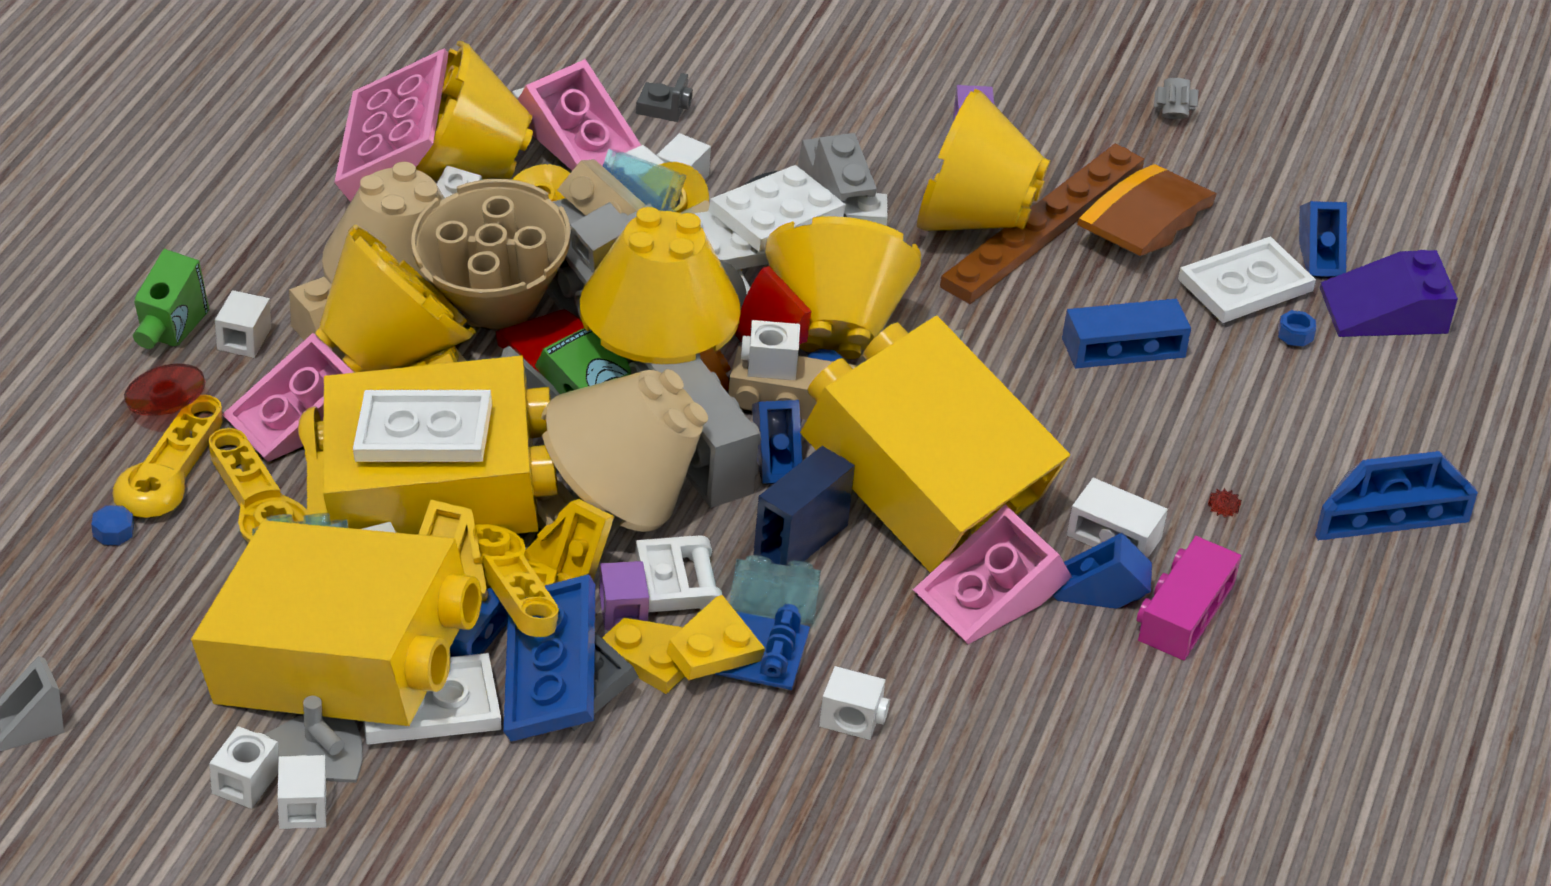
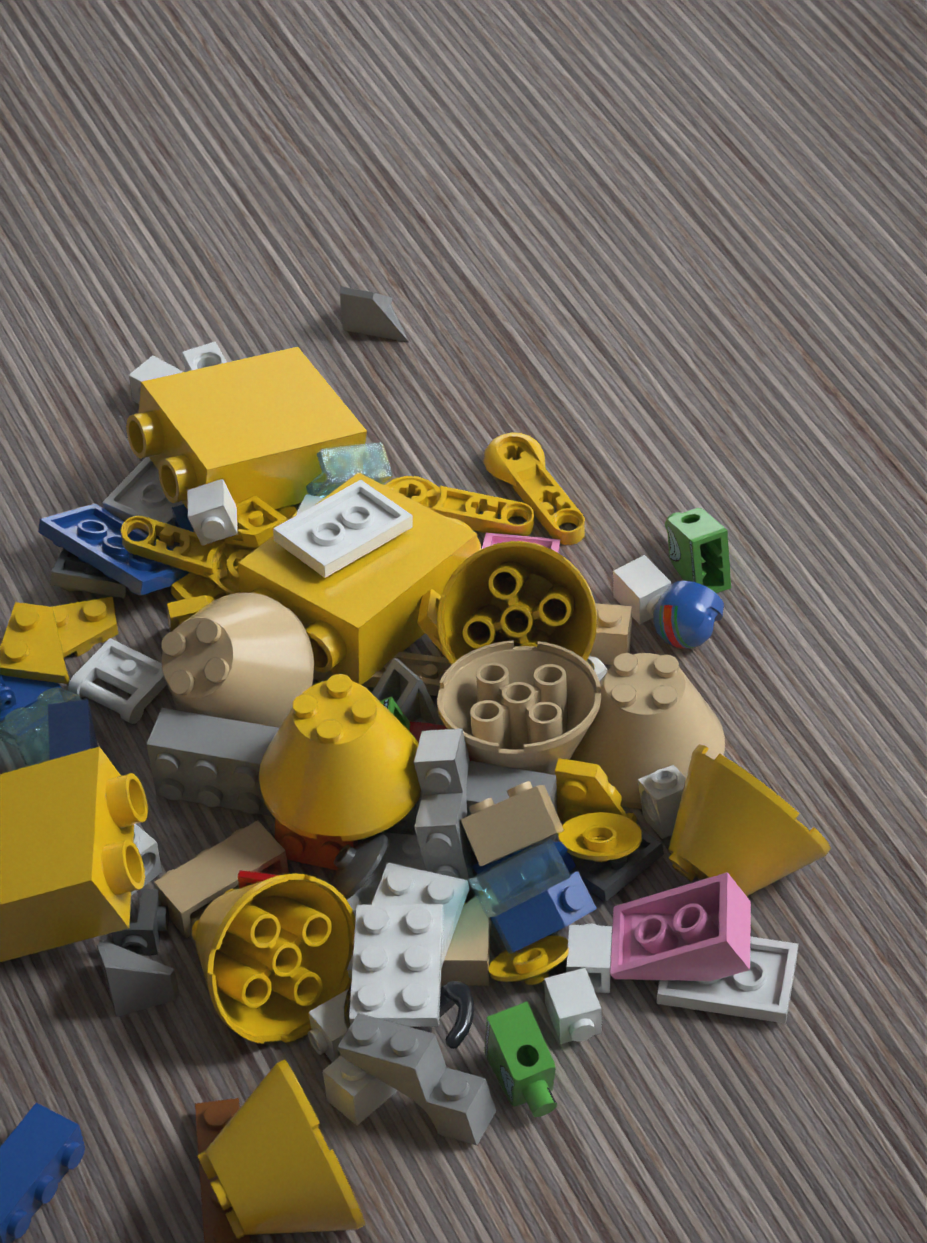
camera: 140 degrees right, 5 degrees up
blue tile [91,505,134,545] -> none
clear red dish [124,363,206,416] -> none
bright pink slope [334,48,449,202] -> none
medium lavender brick [599,561,649,630] -> none
dark grey bracket [636,73,693,122] -> none
white brick [741,320,800,380] -> none
blue slope [752,400,802,484] -> none
none -> white brick [187,479,238,546]
none -> bright green torso [484,1002,557,1117]
none -> blue helmet [653,580,724,649]

